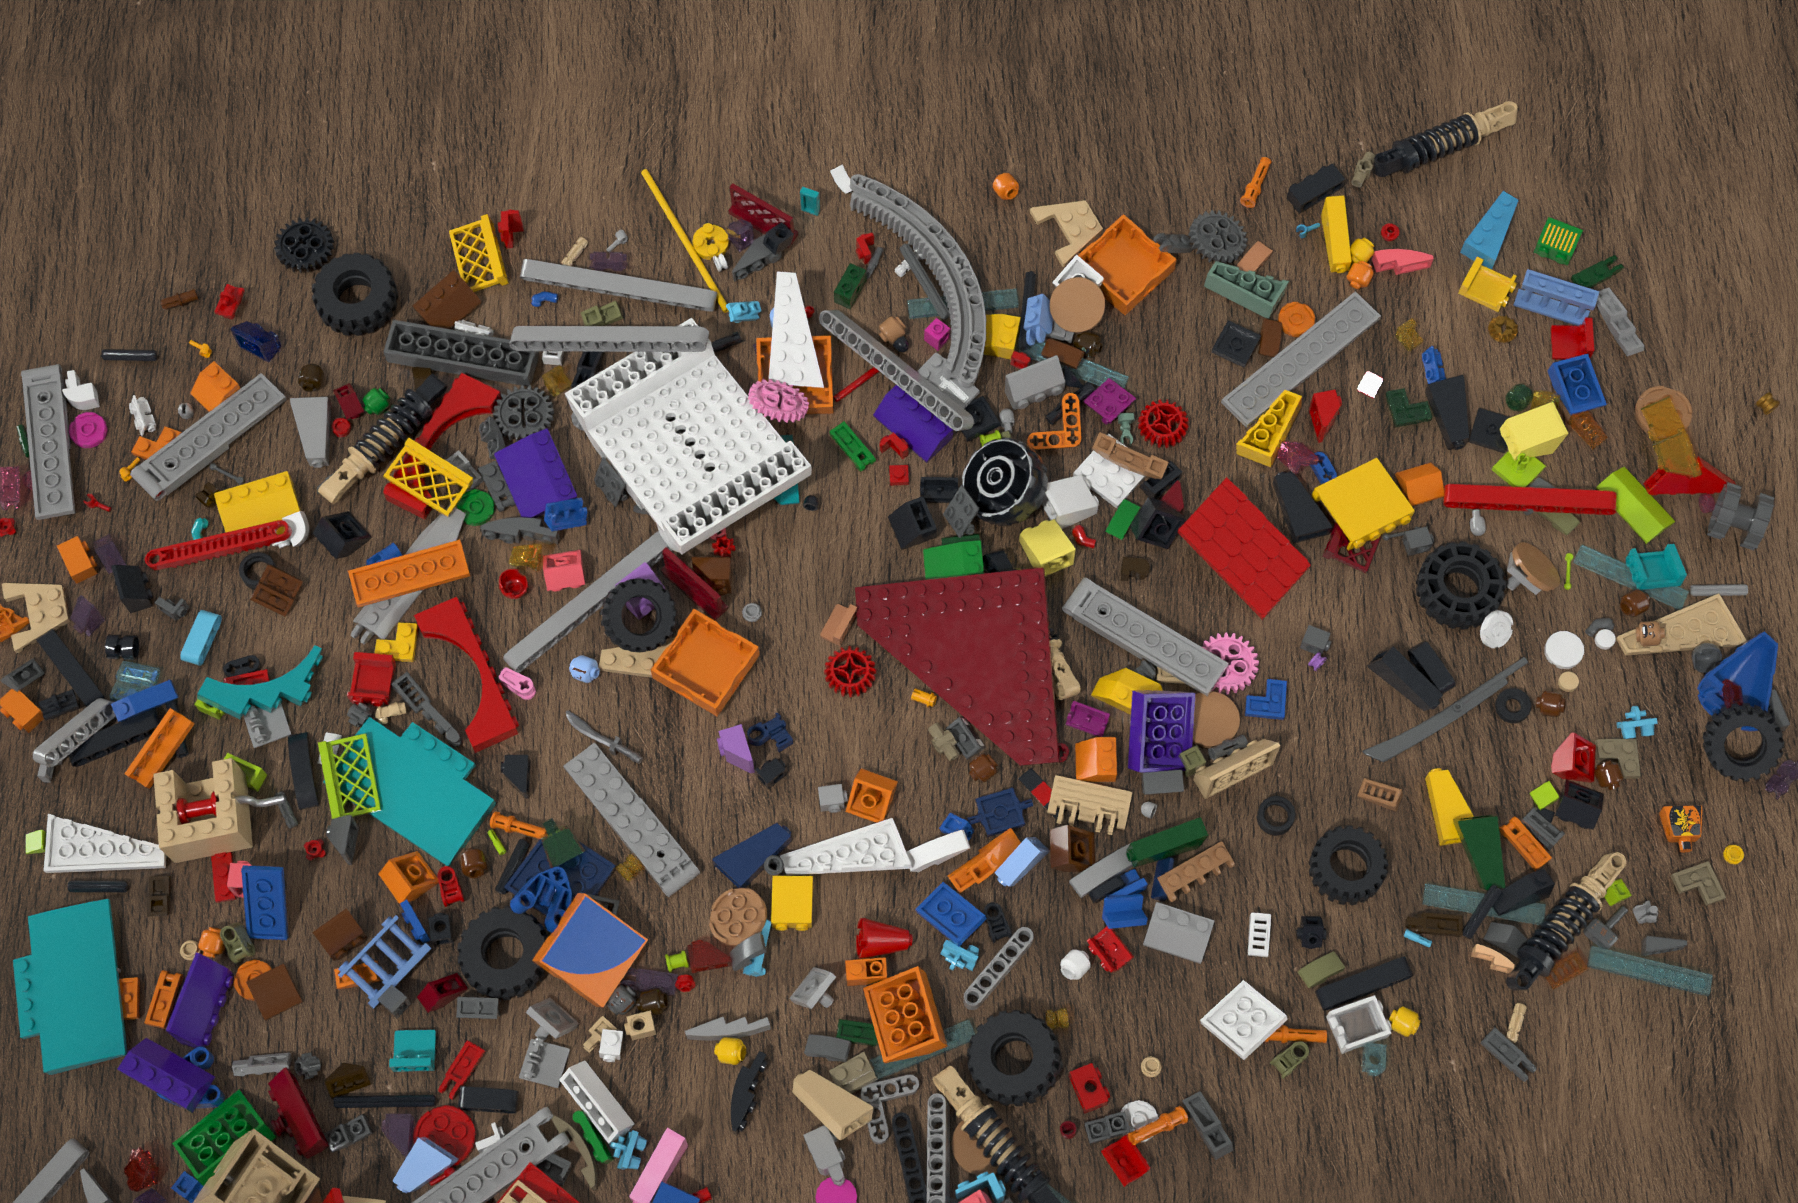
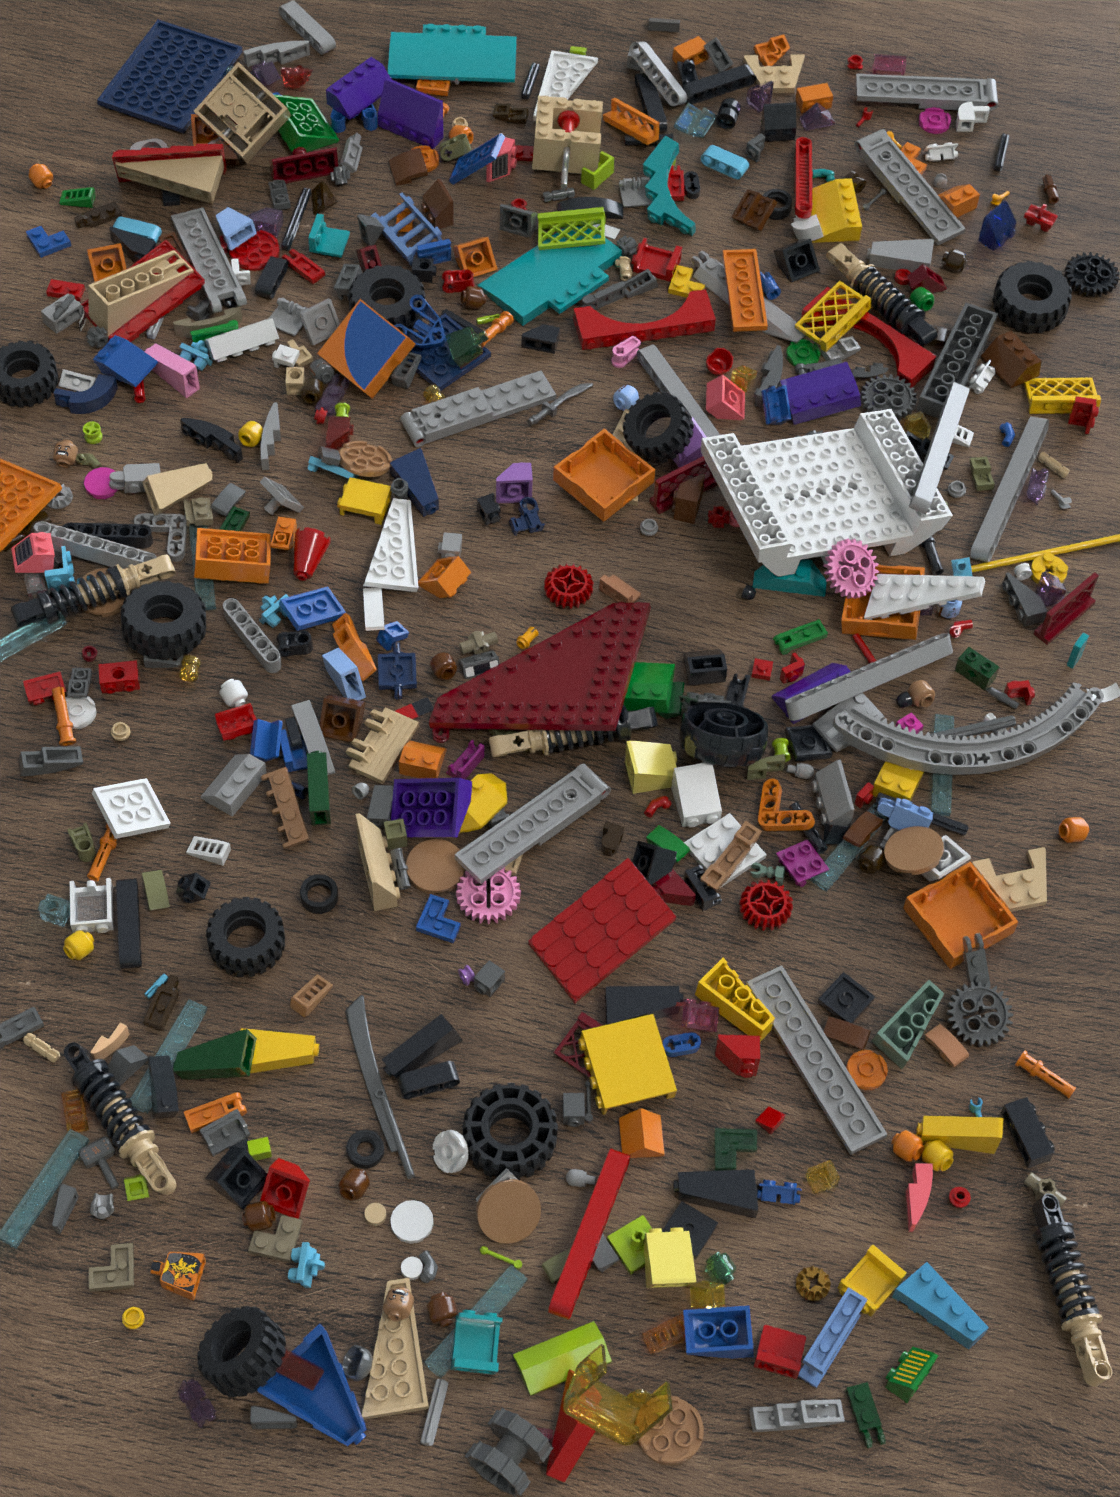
camera: 100 degrees right, 10 degrees down
blue slope [111,680,179,722] -> none
black brick [763,222,794,255] -> none
black axle [1463,884,1502,939] -> none

